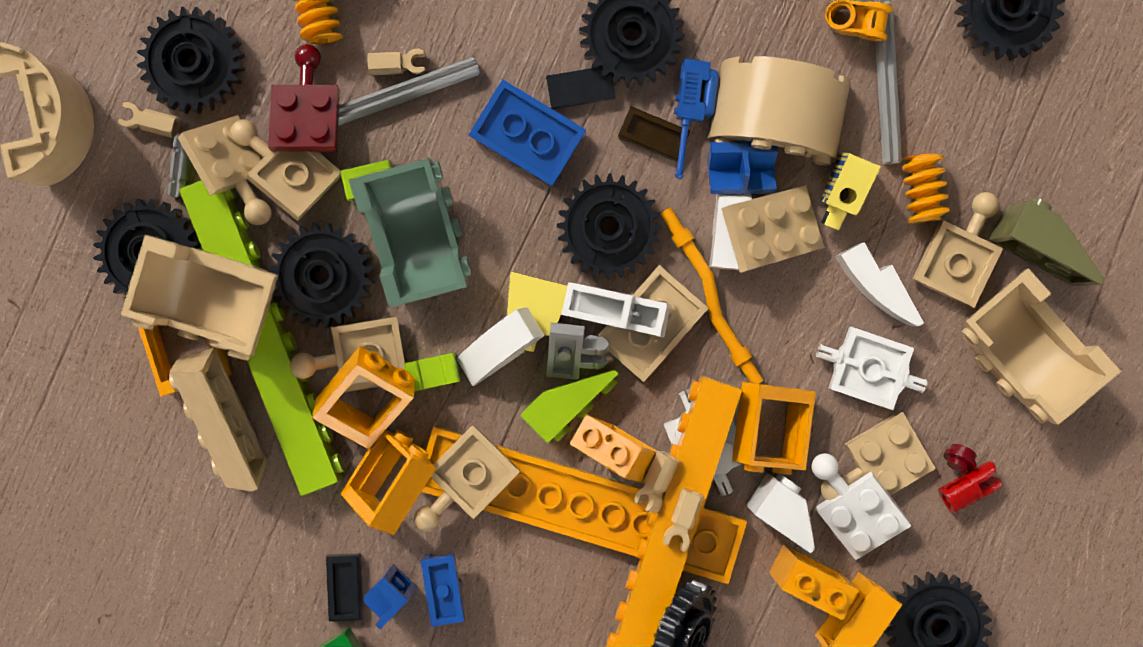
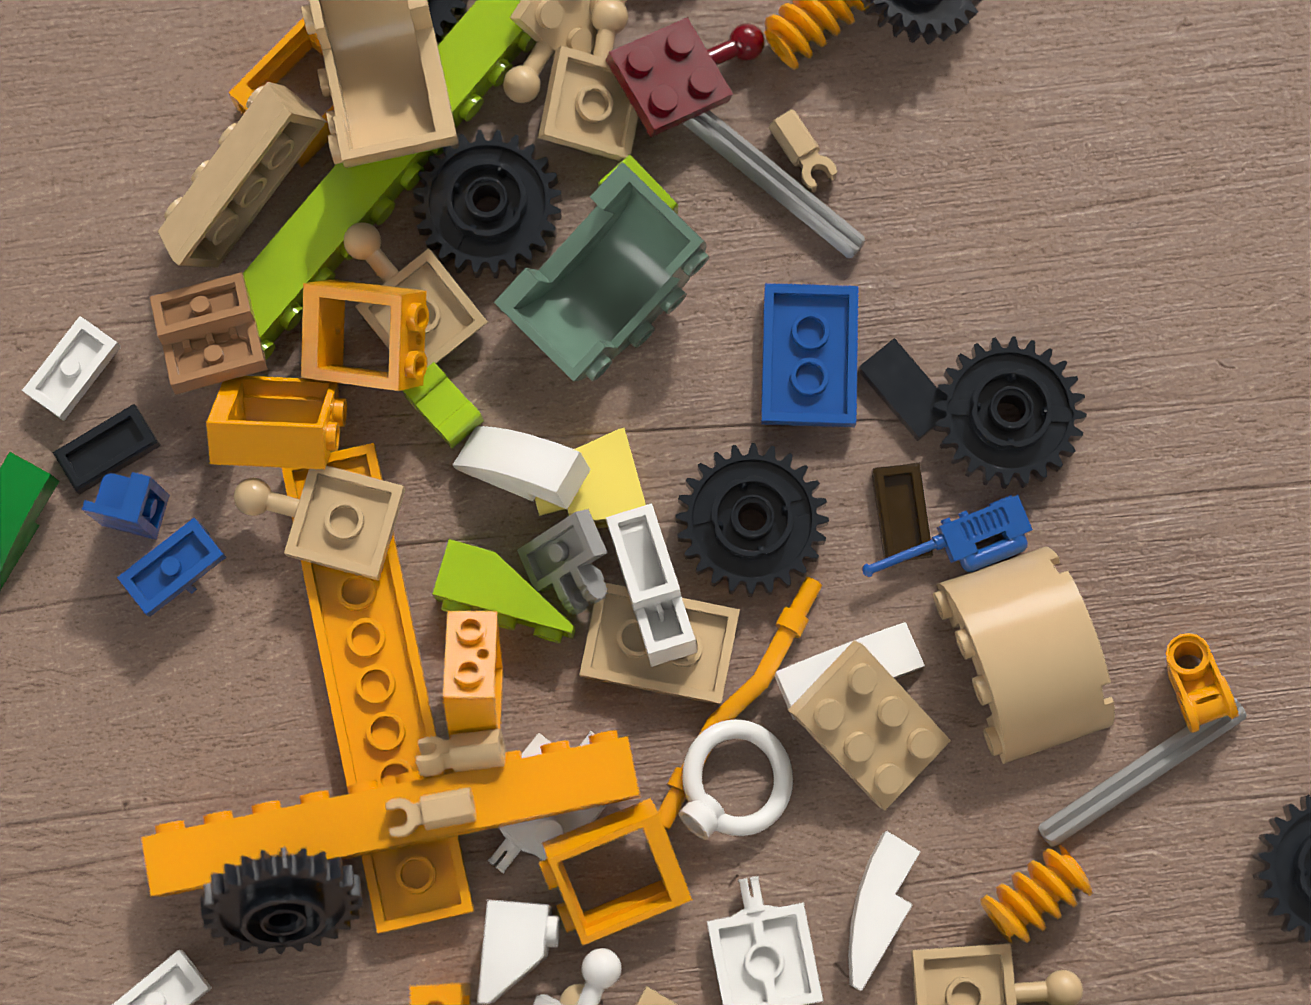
camera: 65 degrees right, 10 degrees down
blue panel [707,142,778,194] -> none
light yellow torso [820,152,881,230] -> none
none -> white plate [22,316,121,421]
none -> medium nougat slope [150,272,268,395]
none -> white piece [679,720,793,840]

